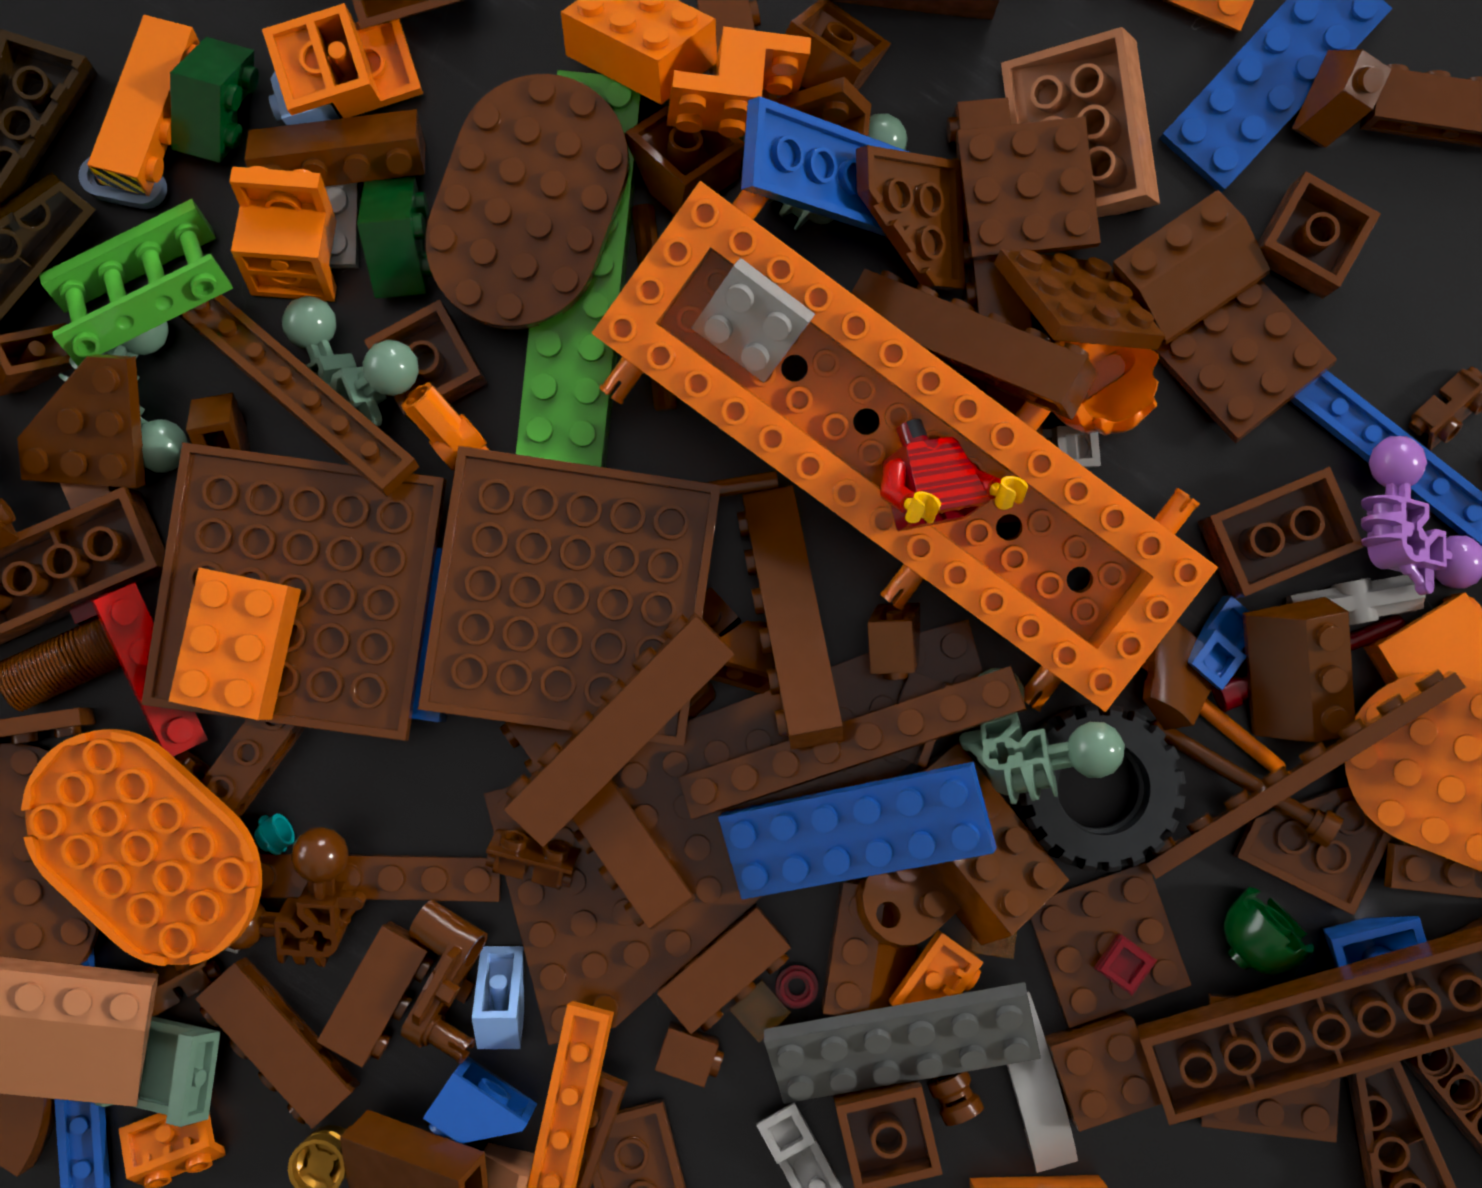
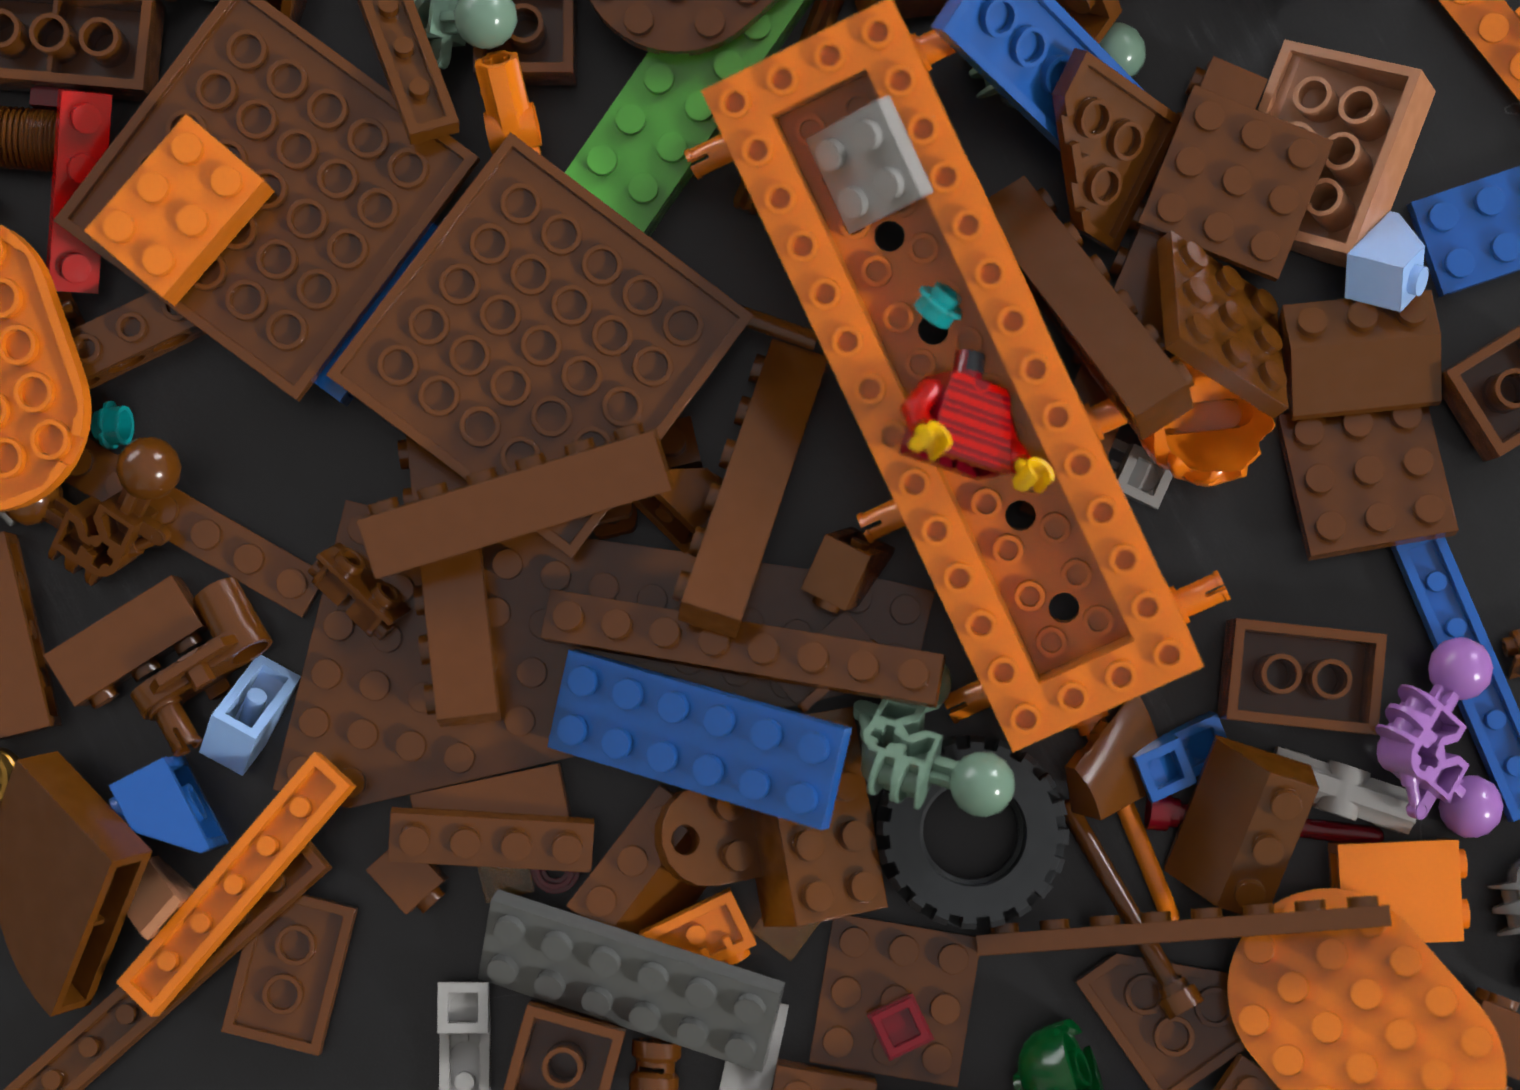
camera: 30 degrees right, 0 degrees up
none -> reddish brown plate [388,807,594,873]
none -> teal plate [914,282,963,329]
none -> light blue slope [1345,211,1429,312]

